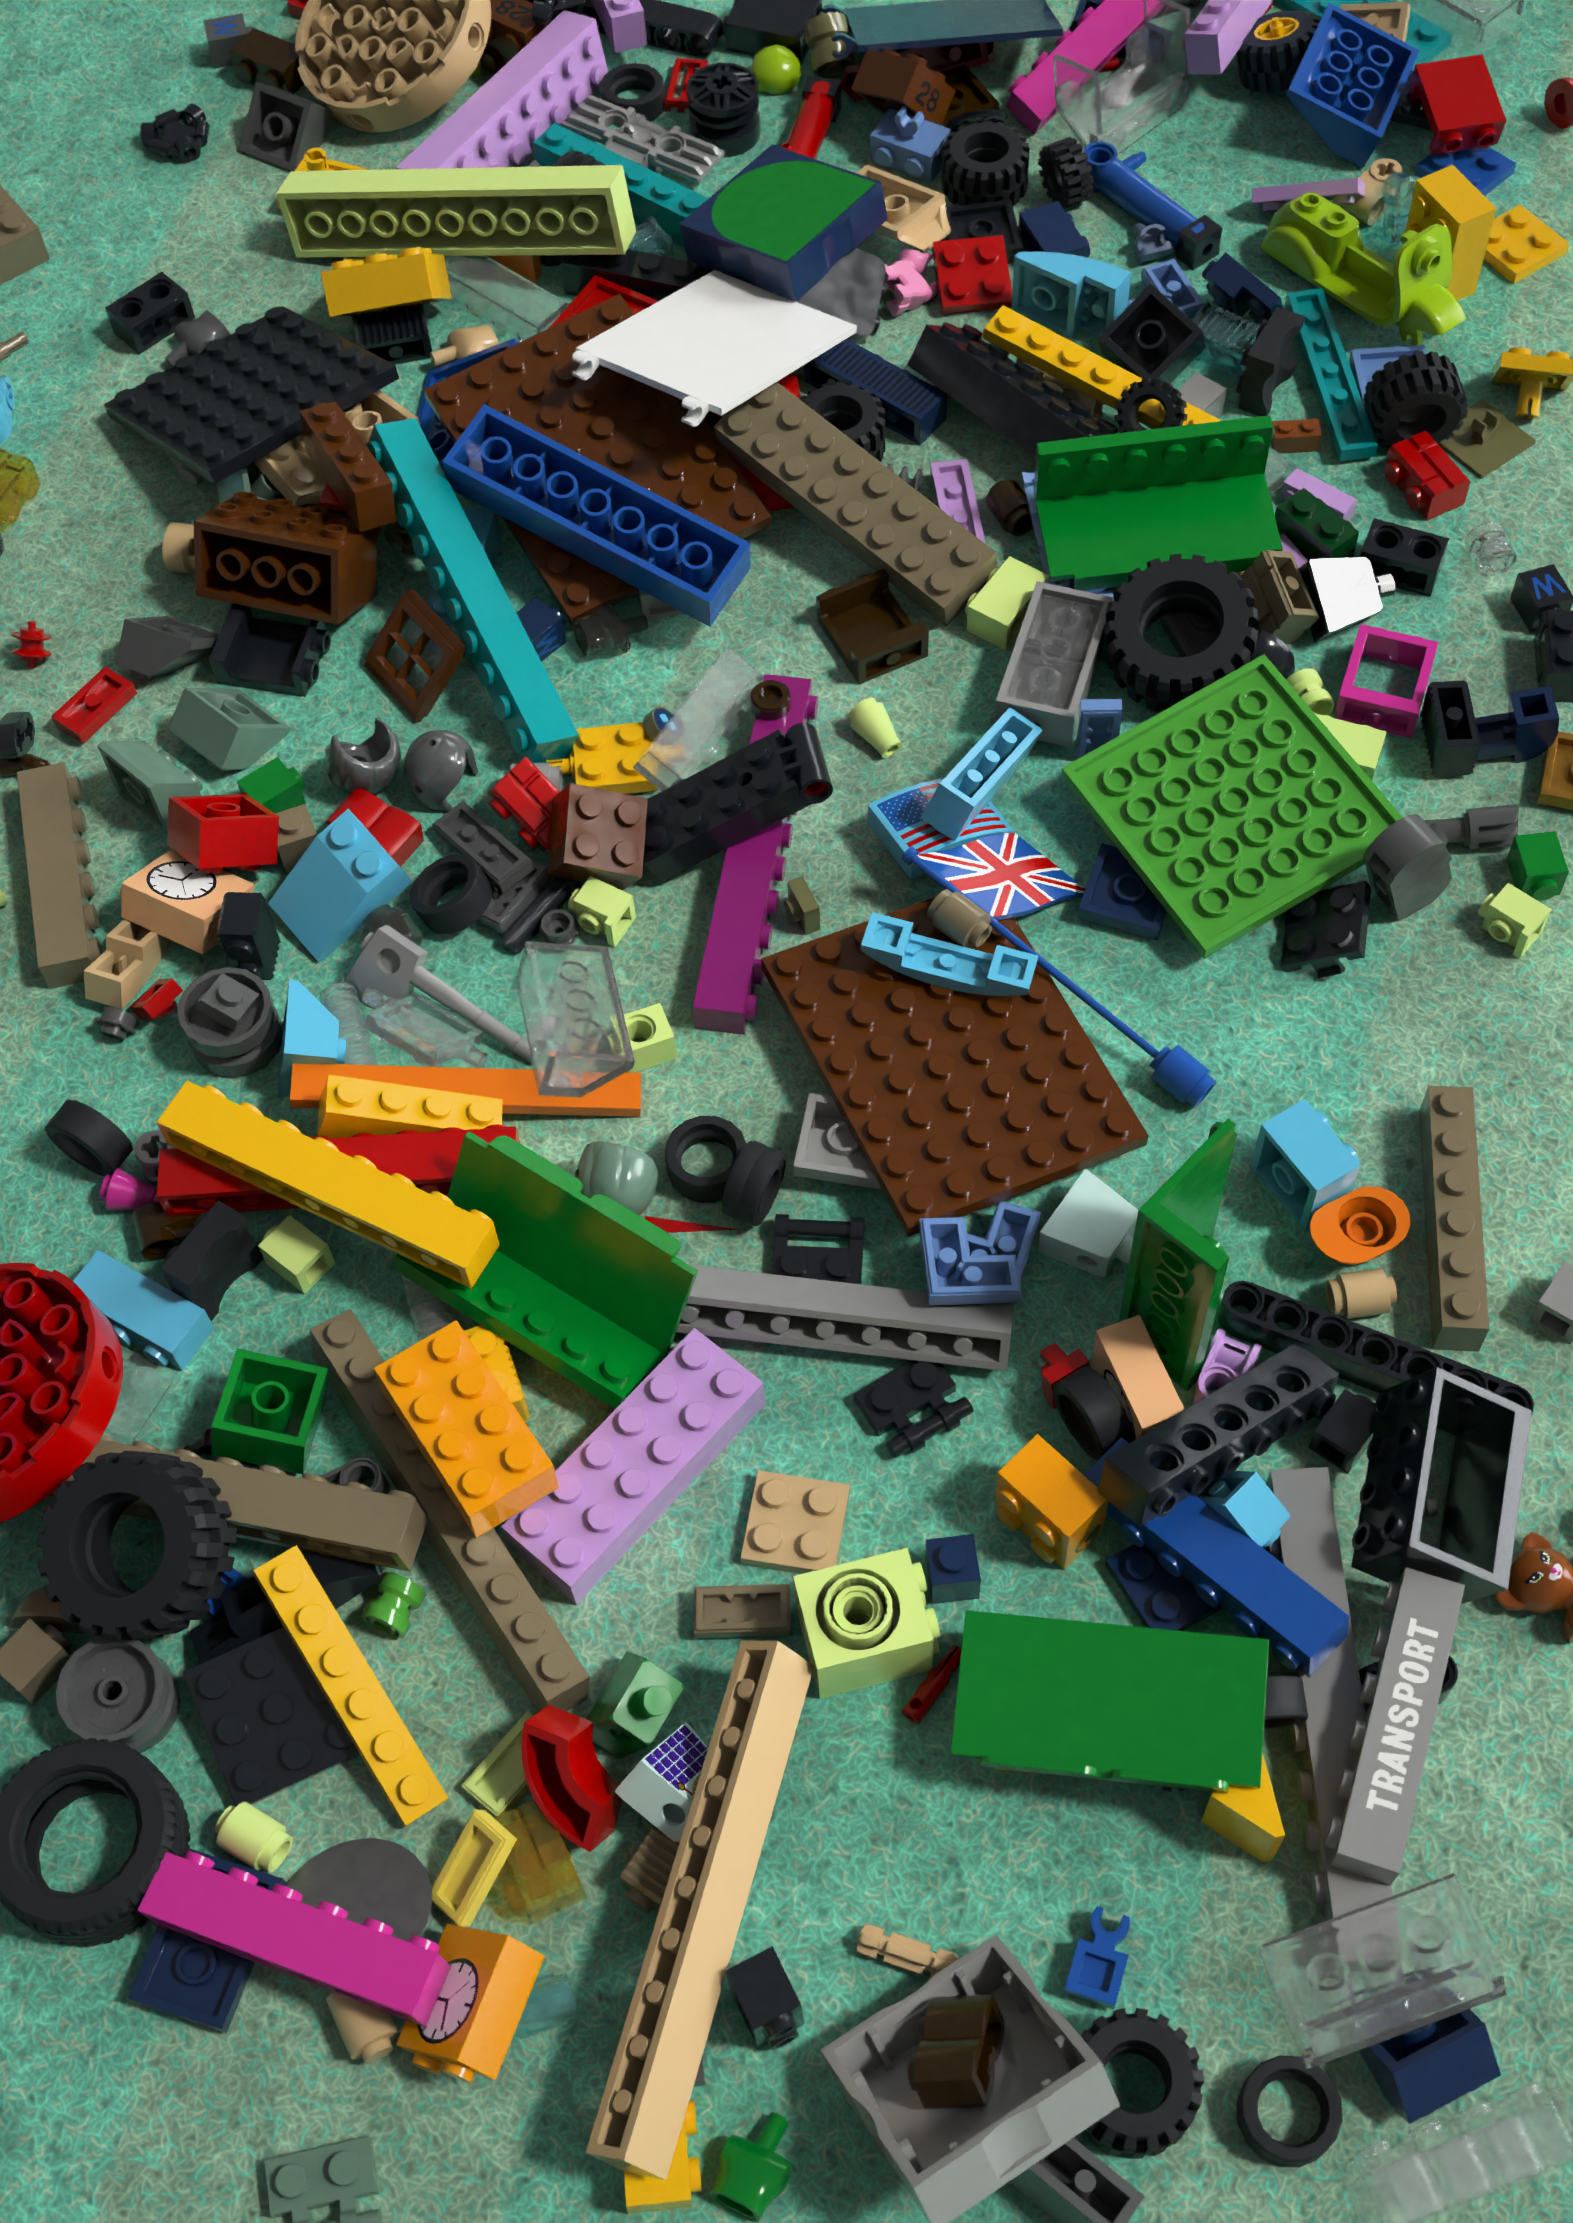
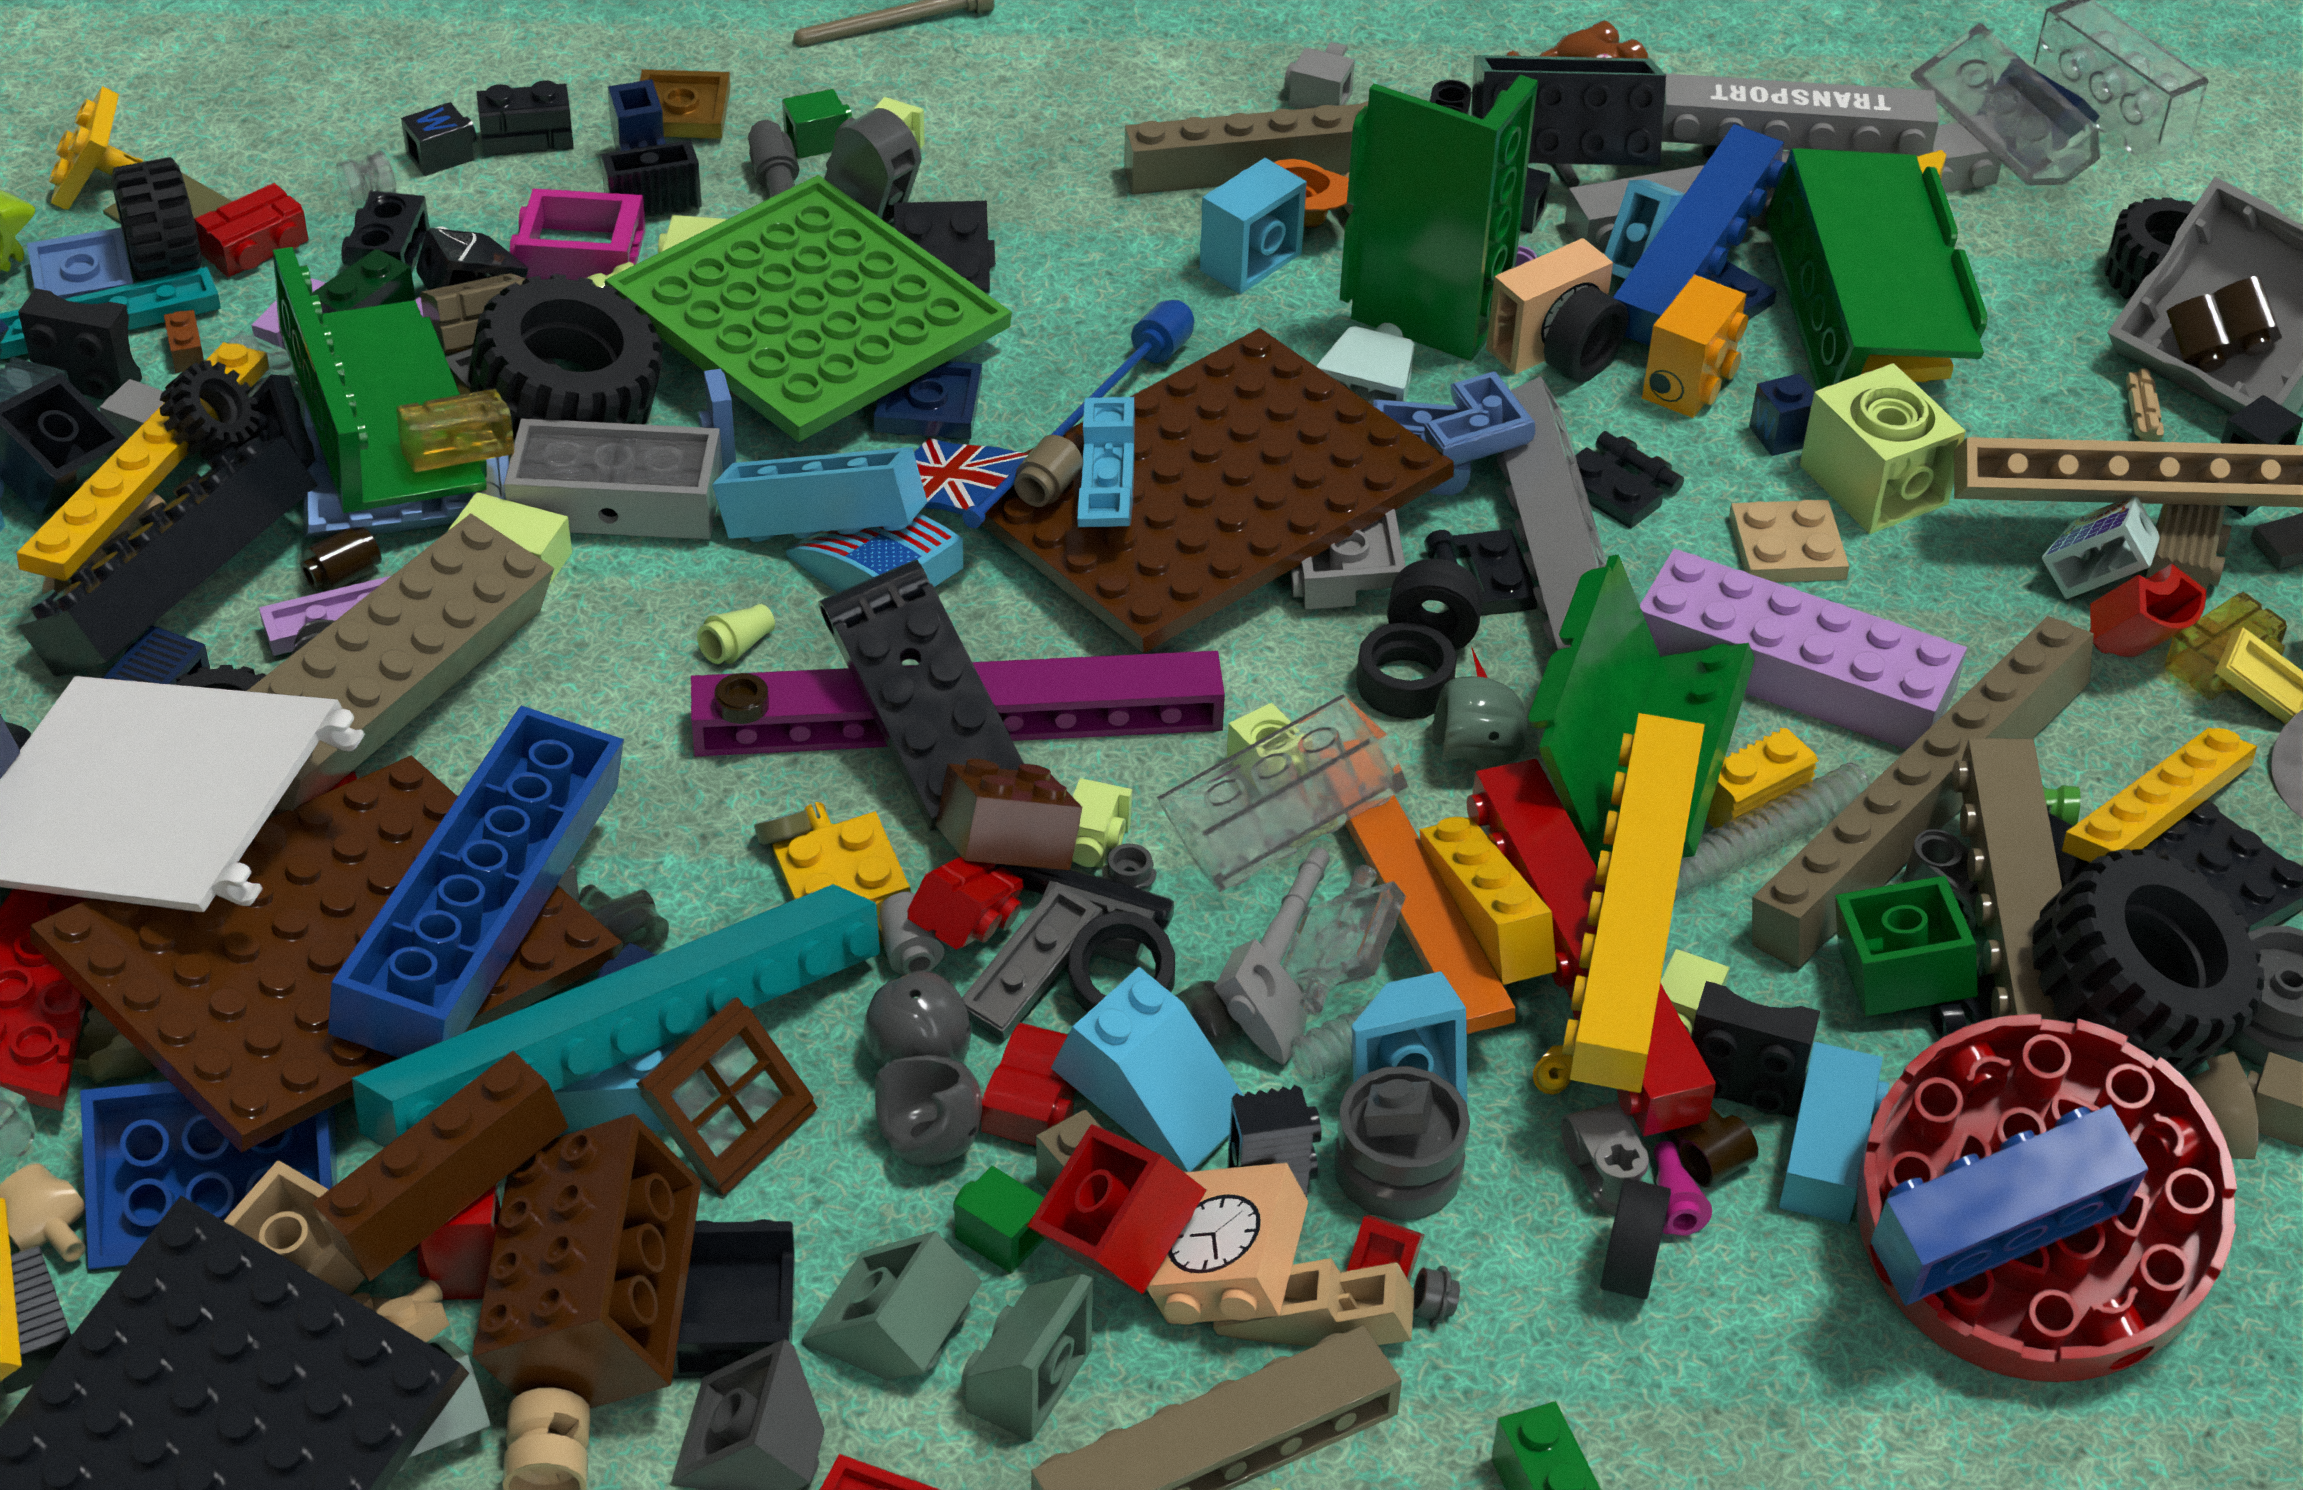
camera: 110 degrees left, 15 degrees down
light orange brick [374,1320,559,1538] -> none
yellowish green tile [461,1711,534,1821] -> none
green torso [586,1652,684,1759] -> none
clear brick [633,646,764,791] -> none
dark tan plate [694,1584,791,1639] -> none
olive plate [784,876,820,935] -> none
dark brown panel [816,569,929,685] -> none
red tile [1039,1343,1090,1409] -> none
blue plate [1063,1906,1130,2010] -> none
black brick [1098,1342,1339,1527] -> none
black tyre [1236,2055,1343,2167] -> none
none -> clear yellow brick [396,389,515,472]

